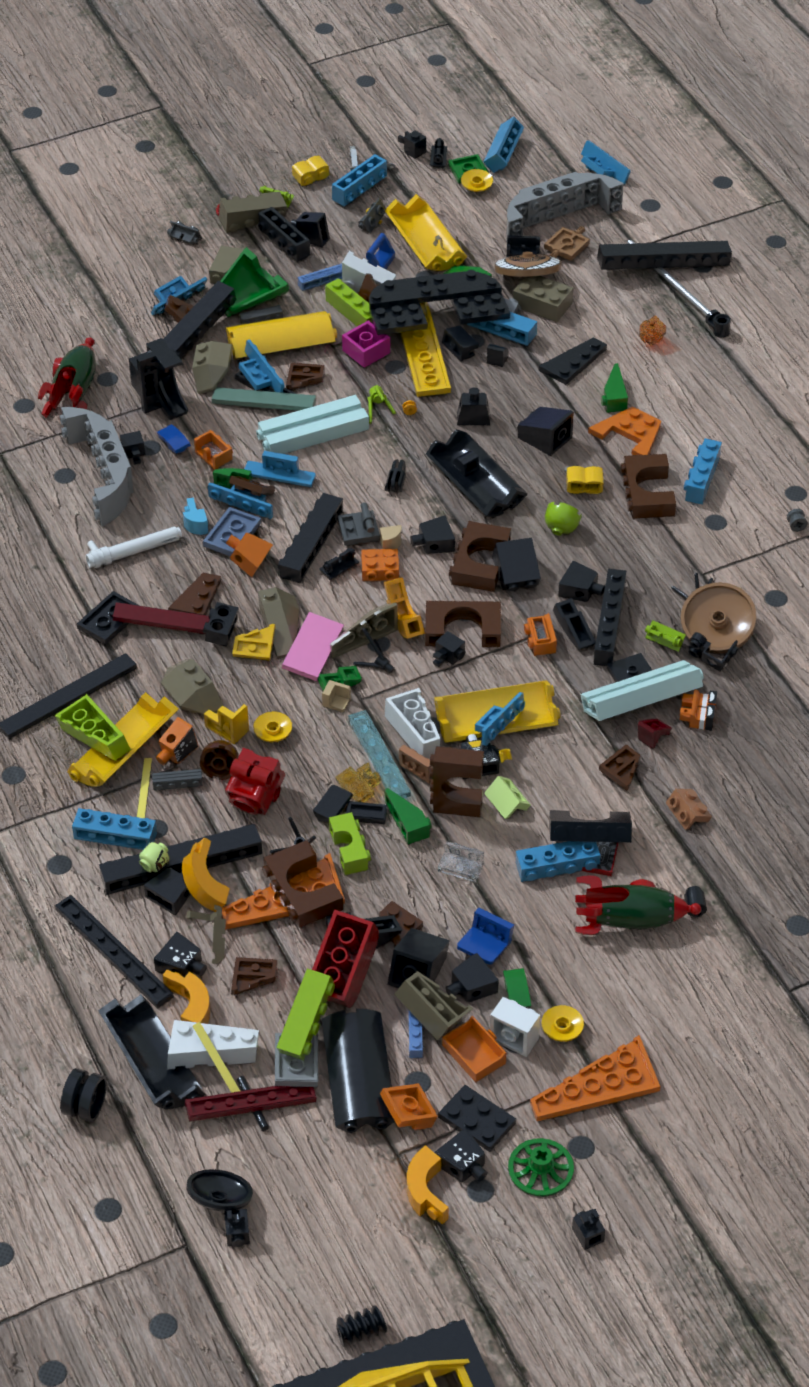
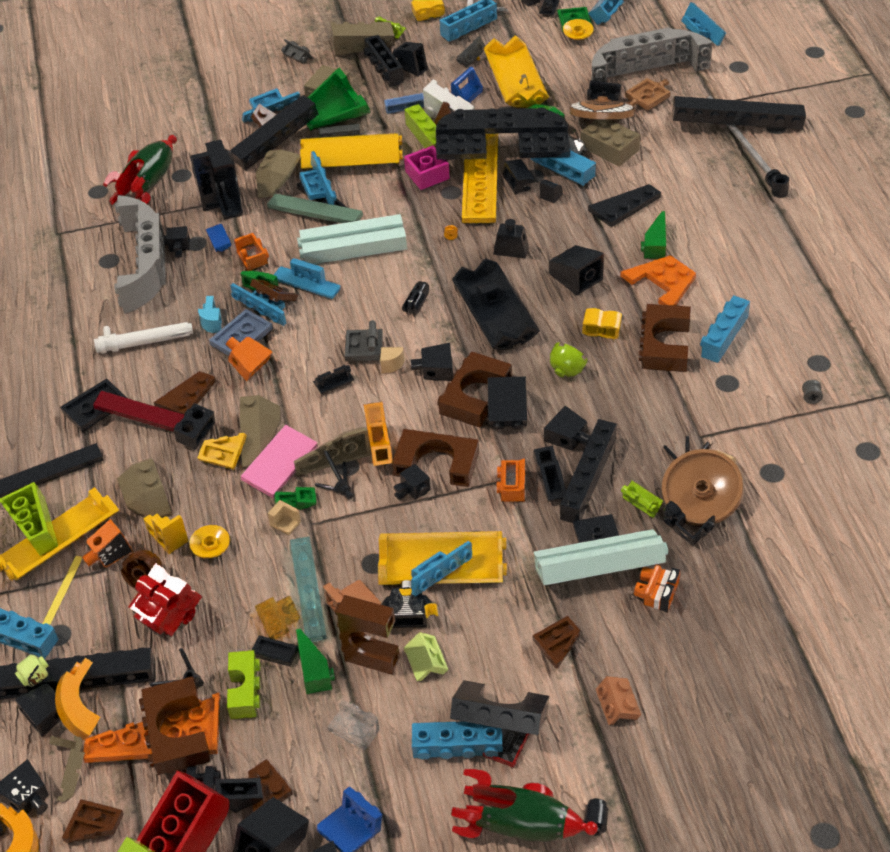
camera: 15 degrees right, 0 degrees up
dark grey piece [152,769,203,791] -> none
black brick [278,493,343,583] -> none
reddish brown wing [286,363,325,390] -> none
black slope [313,785,353,822] -> none
orange plate [361,549,399,581] -> none
lime plant [367,385,396,424] -> none
white wedge [385,688,441,759] -> none
dark red slope [638,718,672,749] -> none
clear orange brick [639,315,667,346] -> none

